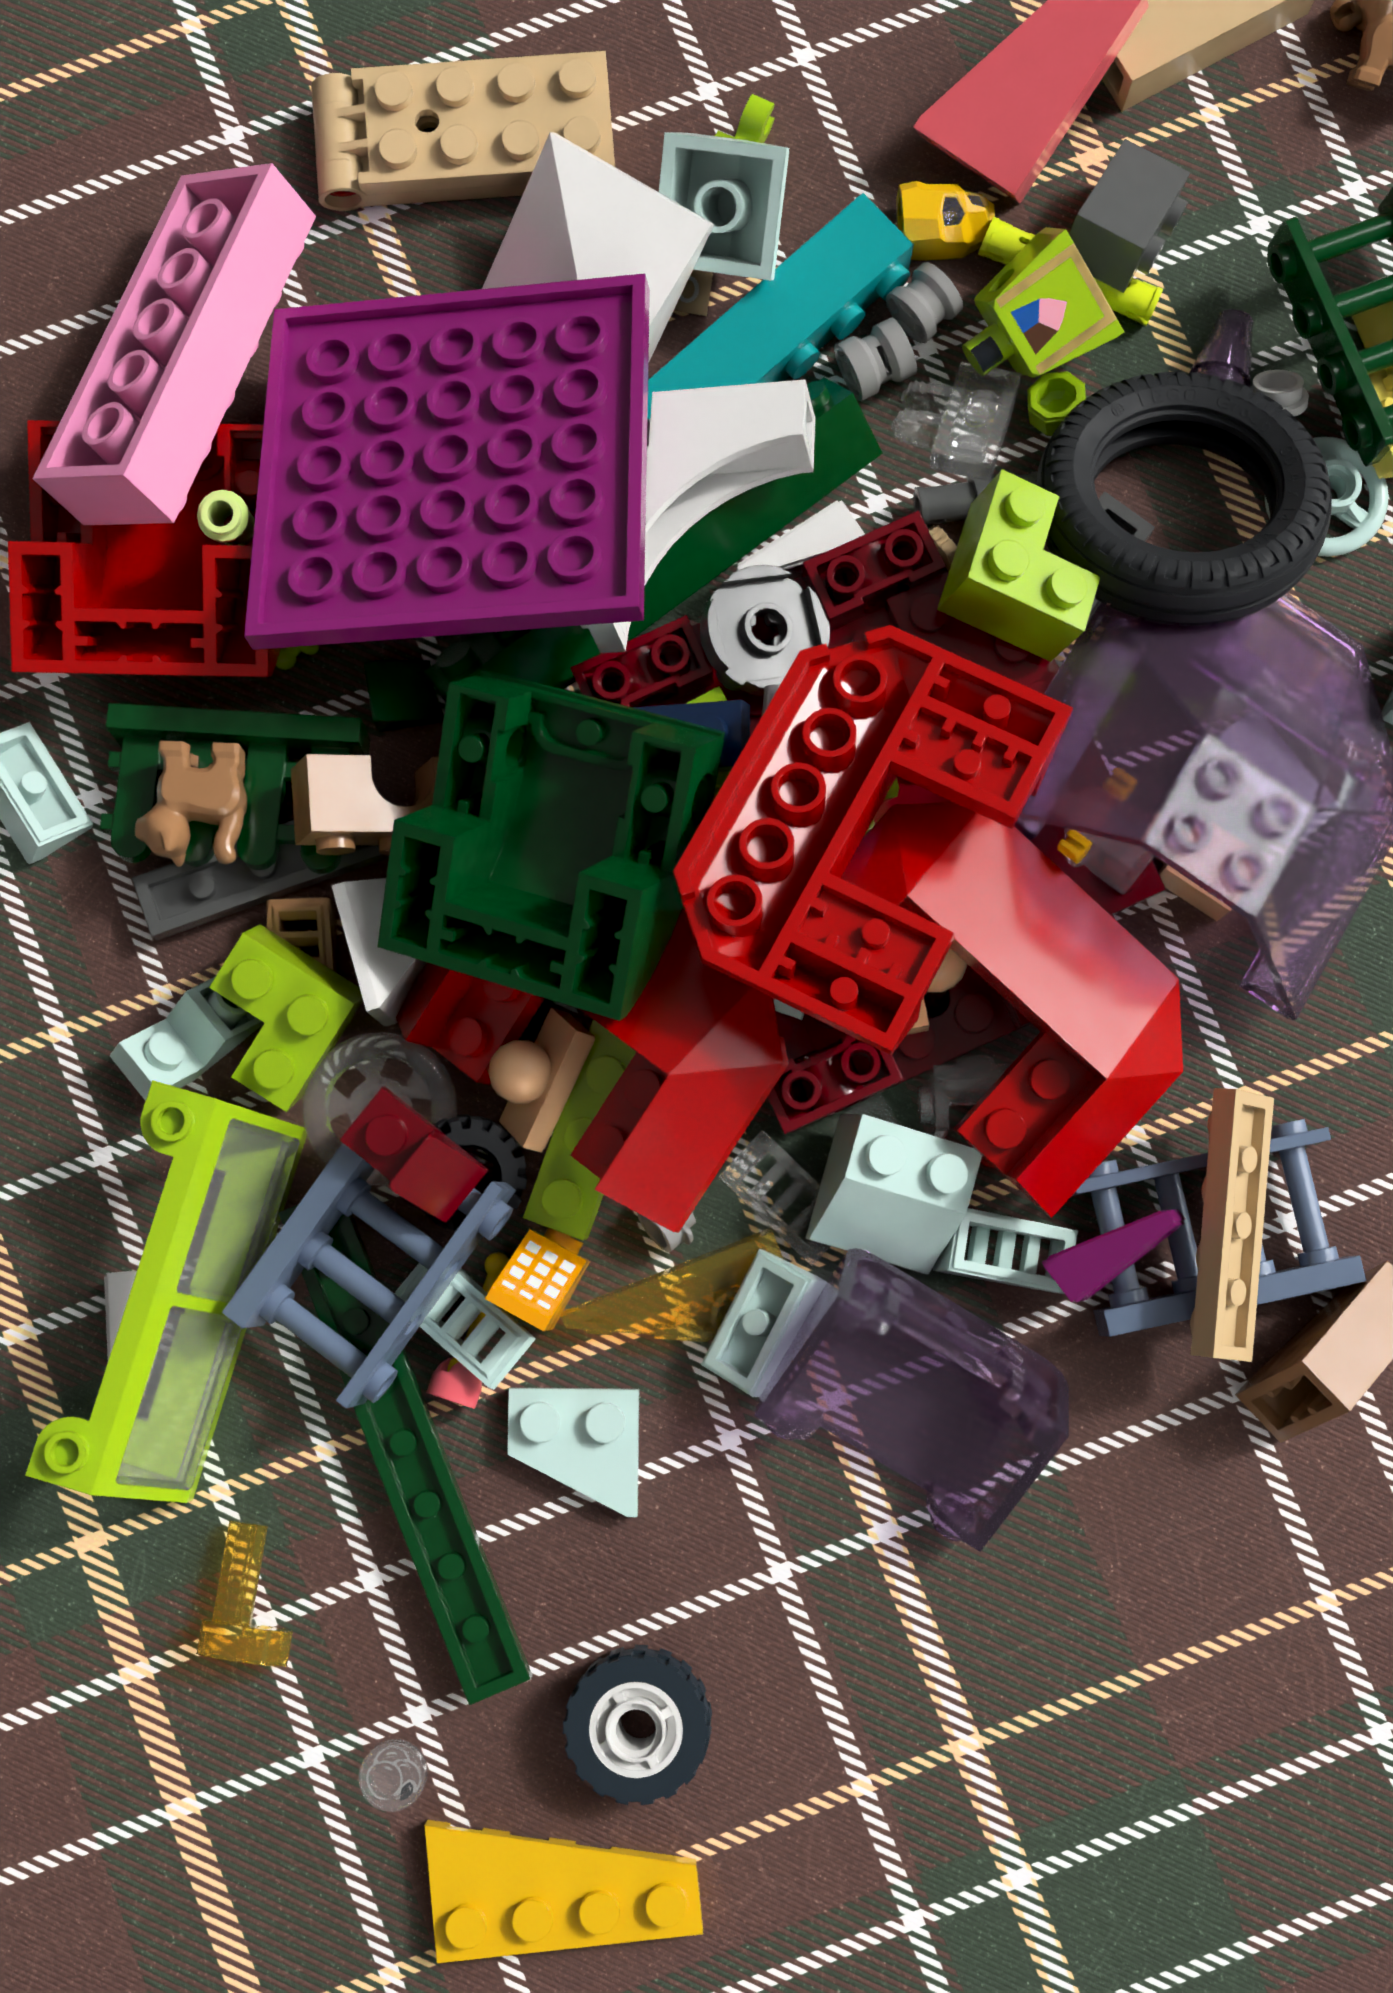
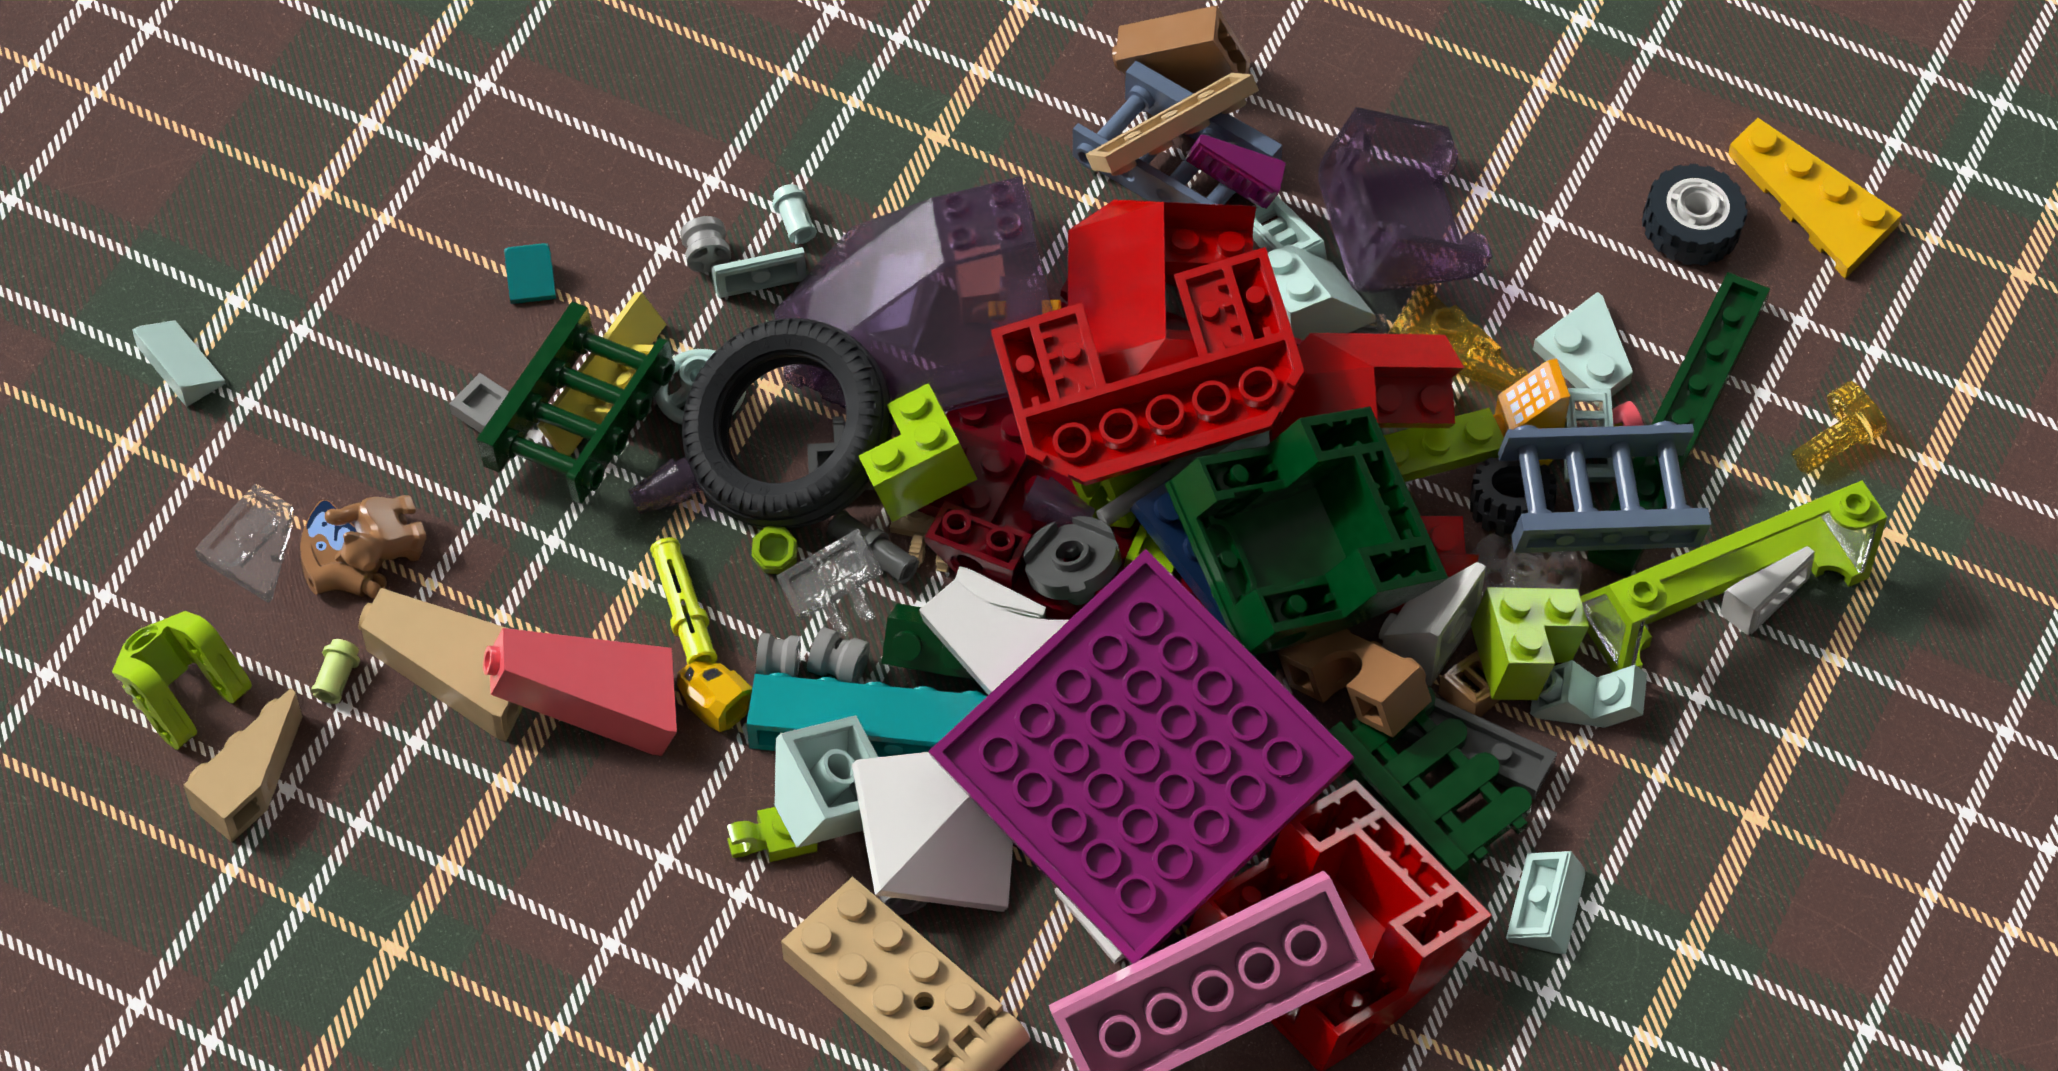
camera: 135 degrees left, 25 degrees down
medium nougat animal [135,741,248,867] -> none
yellowish green pin [197,490,255,546] -> none
dark red slope [340,1086,488,1223] -> none
clear tile [359,1739,428,1812] -> none
light nougat tile [488,1007,595,1153] -> none
light aqua slope [701,1249,828,1397] -> none
lime torso [962,227,1124,377] -> none
dark grey brick [1069,139,1190,293] -> none
white plate [1250,370,1309,417] -> none

